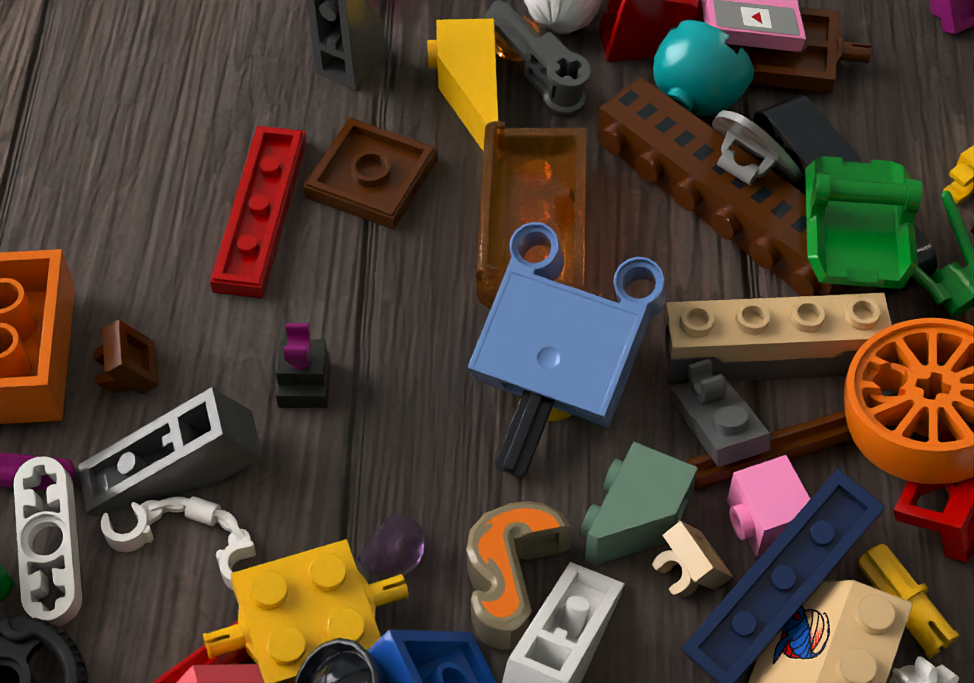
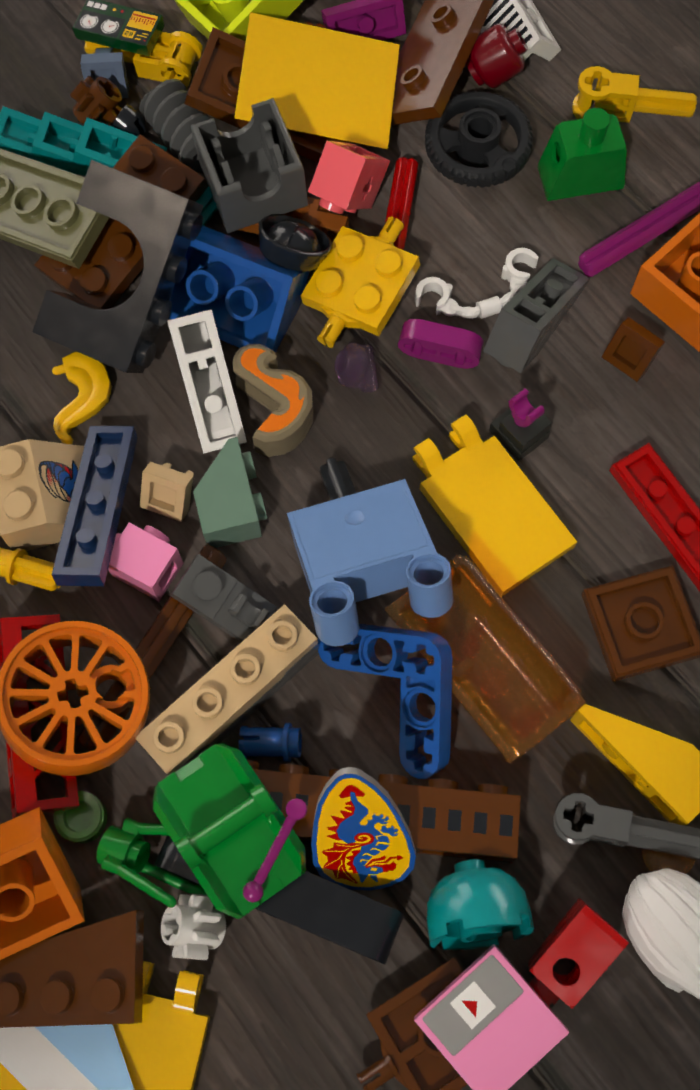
camera: 140 degrees right, 15 degrees up
white beam [14,456,82,627] -> none
none -> white gear [161,894,226,960]
none -> blue pin [239,723,302,762]
none -> magenta hinge [243,798,307,903]
none -> blue beam [318,624,453,779]
none -> magenta beam [398,319,484,369]
none -> yellow tile [412,414,577,598]

